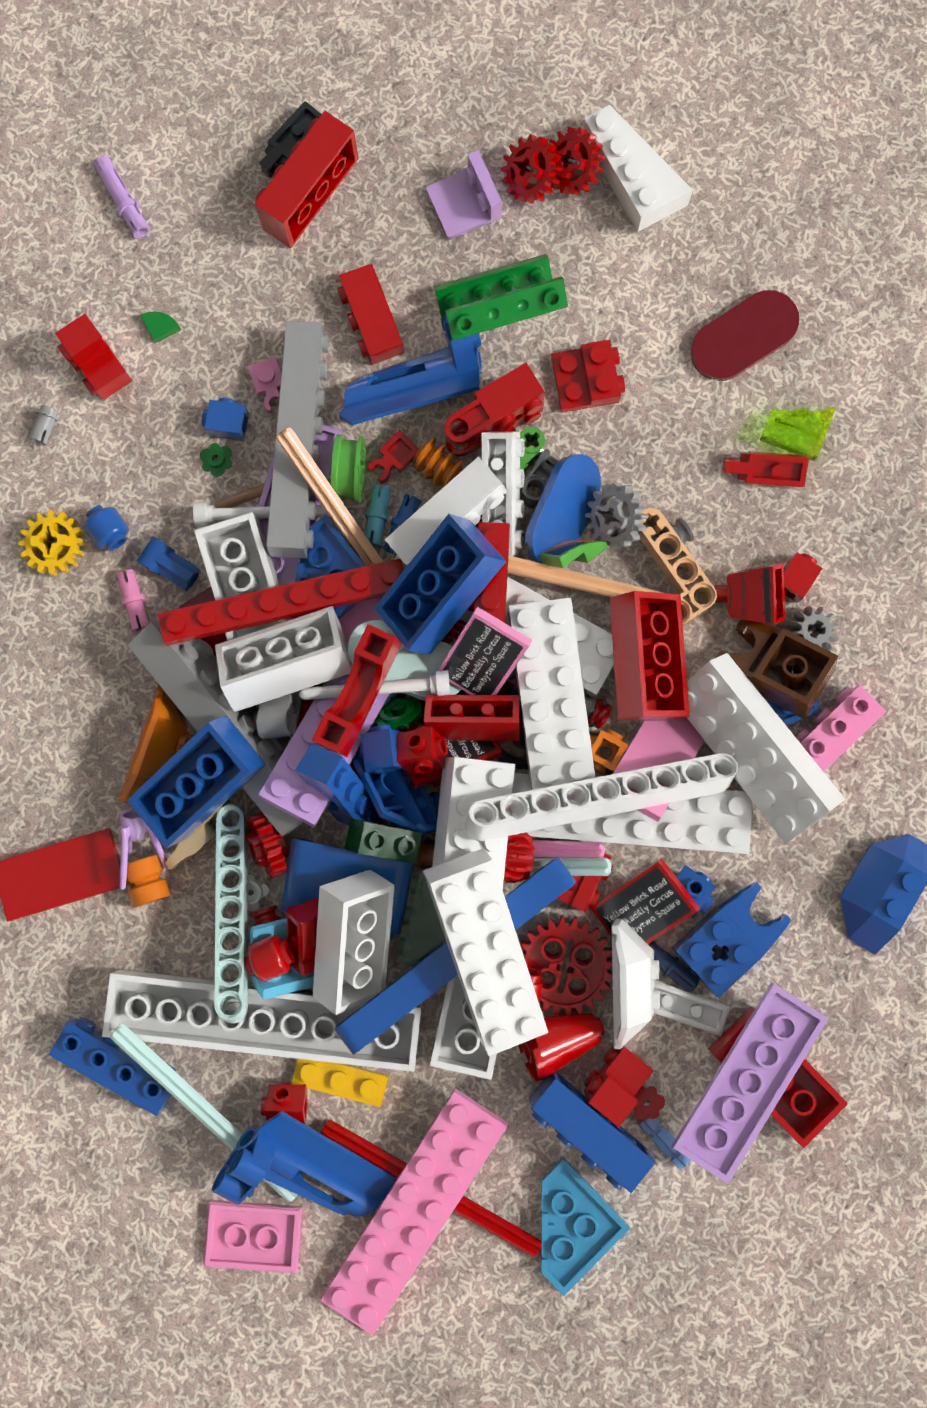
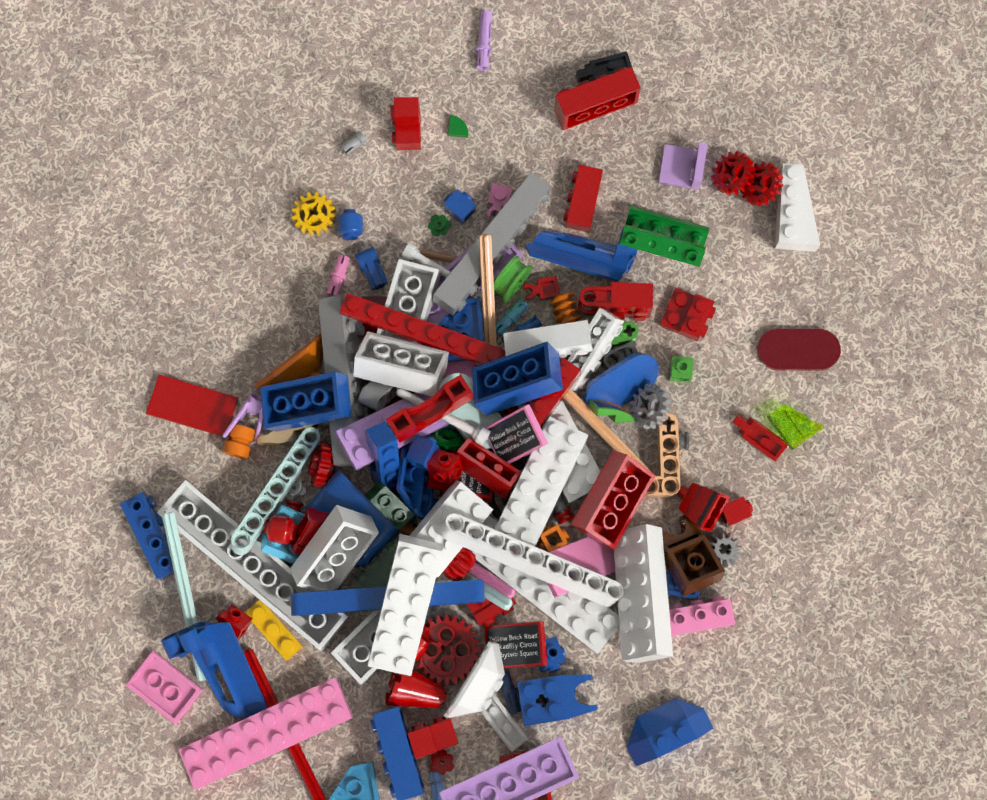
camera: 30 degrees right, 5 degrees down
none -> bright green brick [669,356,693,383]

